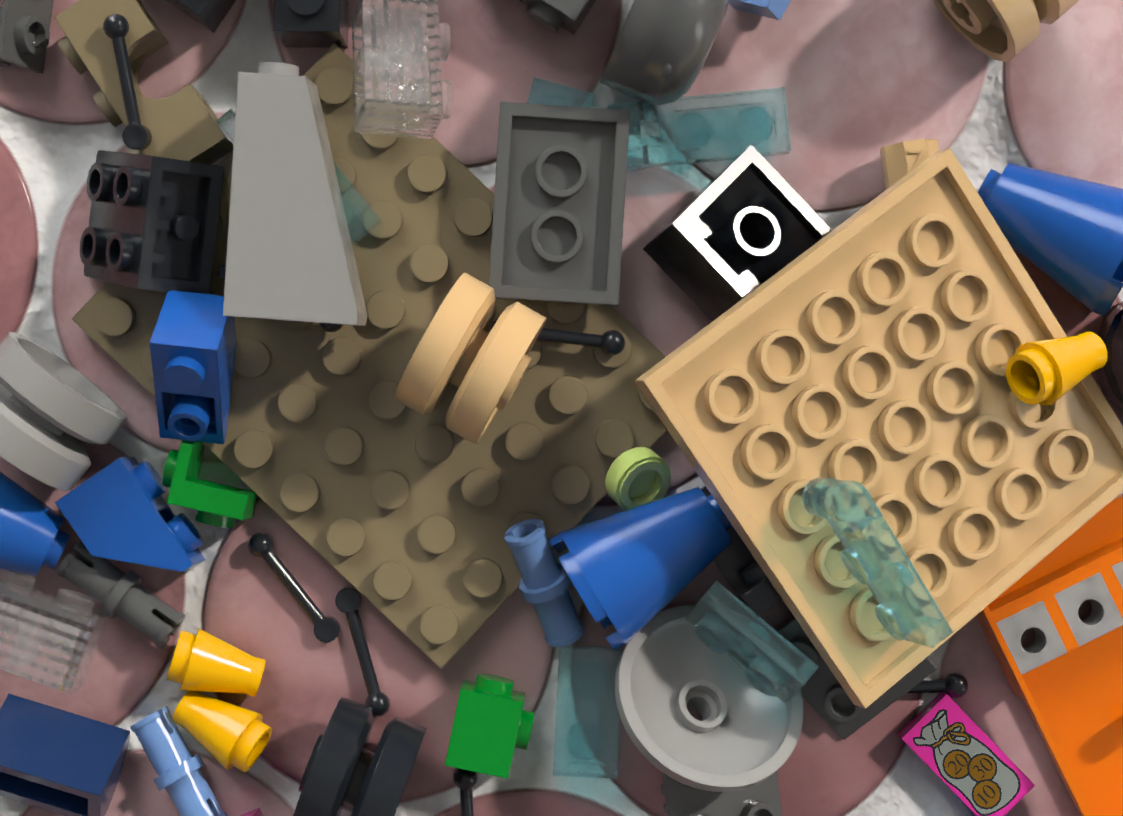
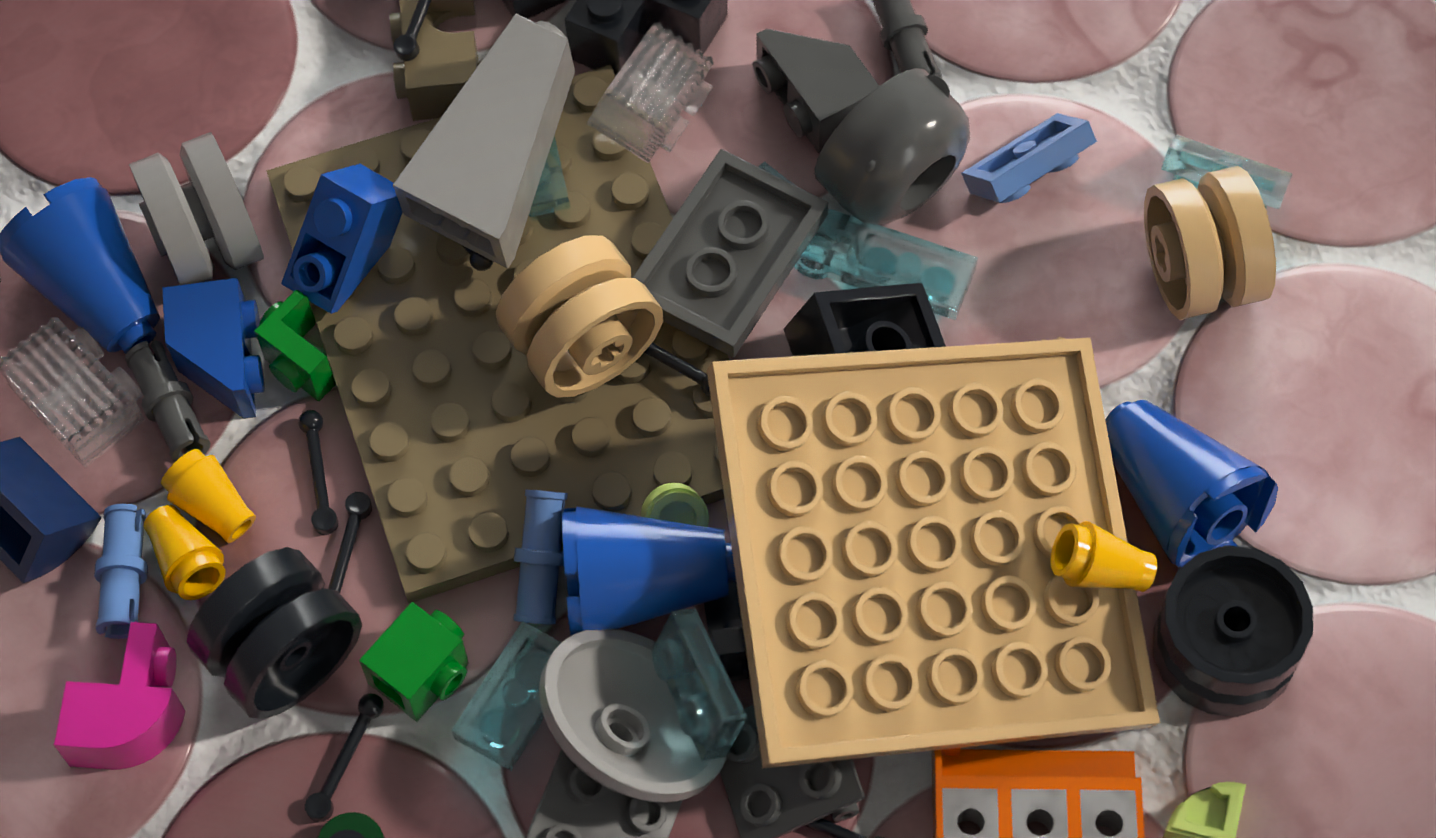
camera: 30 degrees right, 25 degrees down
black bracket [80,150,224,294] -> none
clear light blue plate [802,477,953,648] -> none

